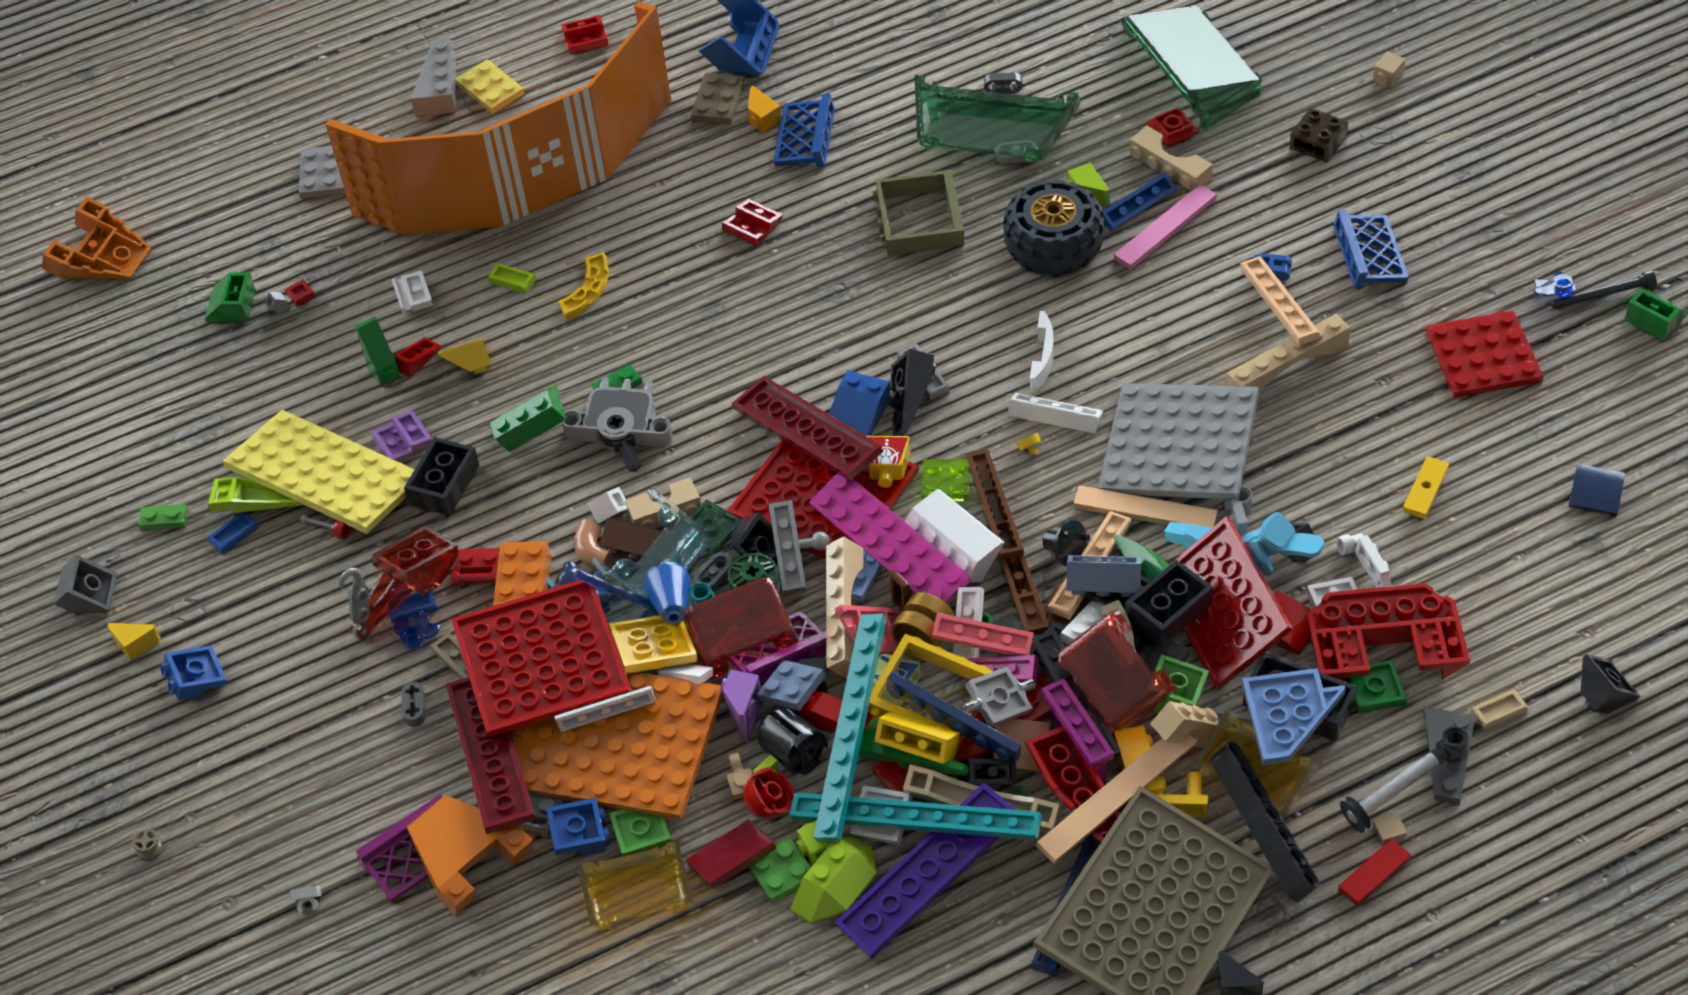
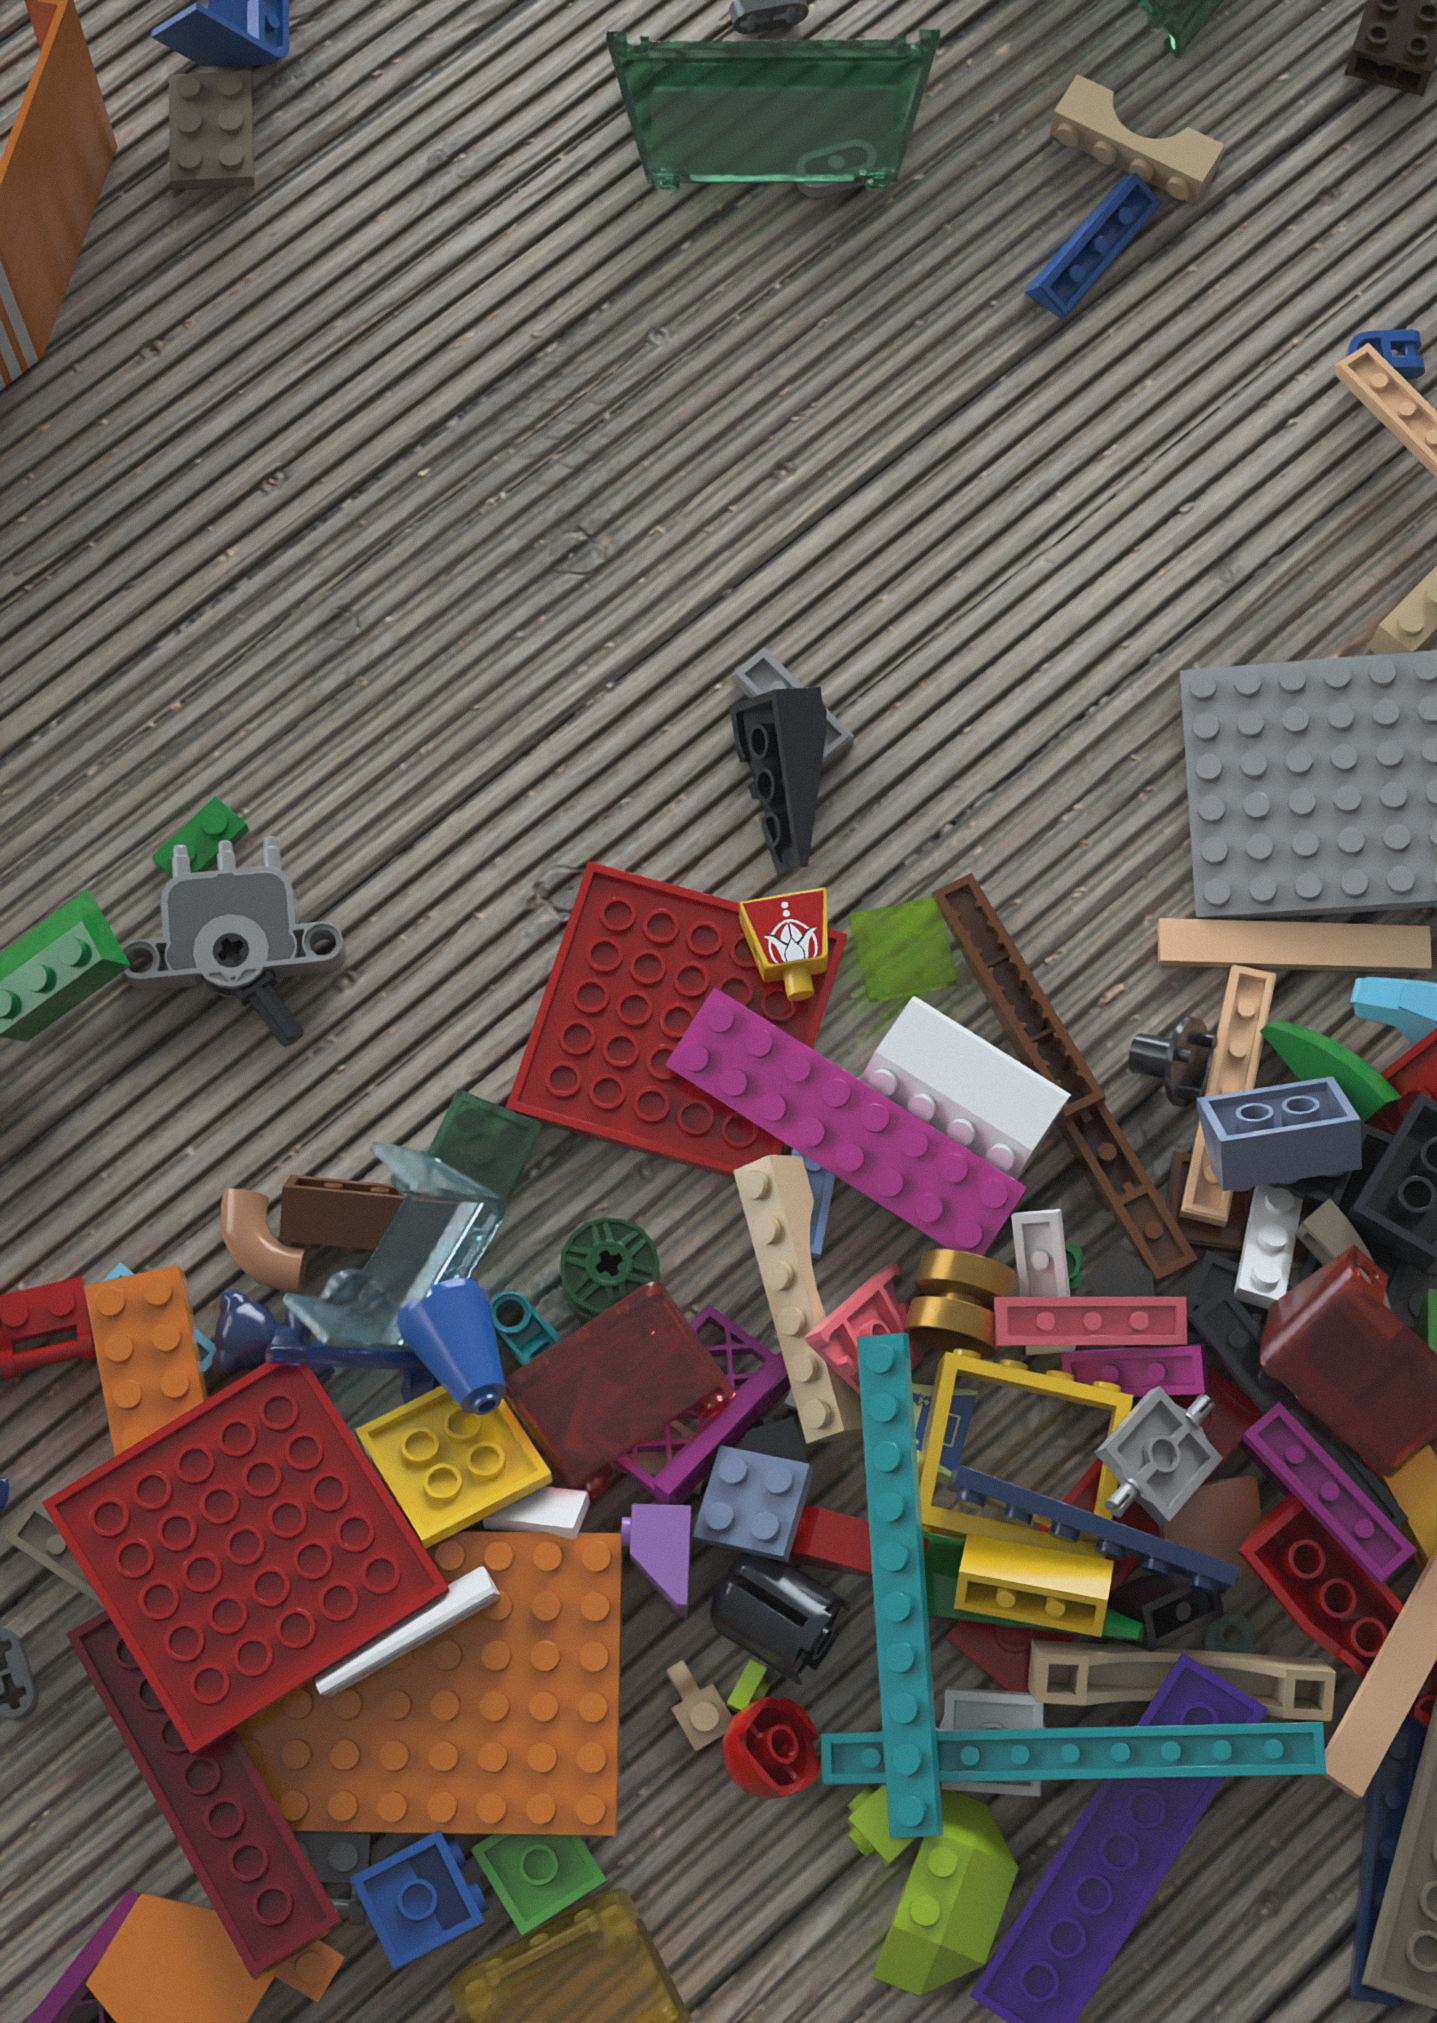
camera: 20 degrees left, 20 degrees up
yellow tile [558,252,609,321] -> none
white panel [587,487,627,523] -> none
tan arch [625,477,702,529] -> none
dark red tile [685,819,776,889] -> none
dark grey plate [694,552,732,591] -> none
red slope [722,199,783,246] -> none
dark red plate [731,376,884,481] -> none
black slope [732,512,778,564] -> none
bright green plate [747,837,811,904] -> none
light orange slope [748,86,782,133] -> none
light grey plate [769,500,830,594] -> none
blue fence [773,94,835,167] -> none
blue slope [829,370,891,436] -> none
olive window [873,170,965,256] -> none
reddish brown slope [890,569,914,612] -> none
black wheel [1003,179,1104,276] -> none
white slope [1008,393,1103,434] -> none
yellow tile [1016,433,1041,456] -> none
white slope [1030,311,1054,393] -> none
lime slope [1065,162,1110,206] -> none
bright pink tile [1114,184,1217,270] -> none
red piece [1146,107,1199,147] -> none

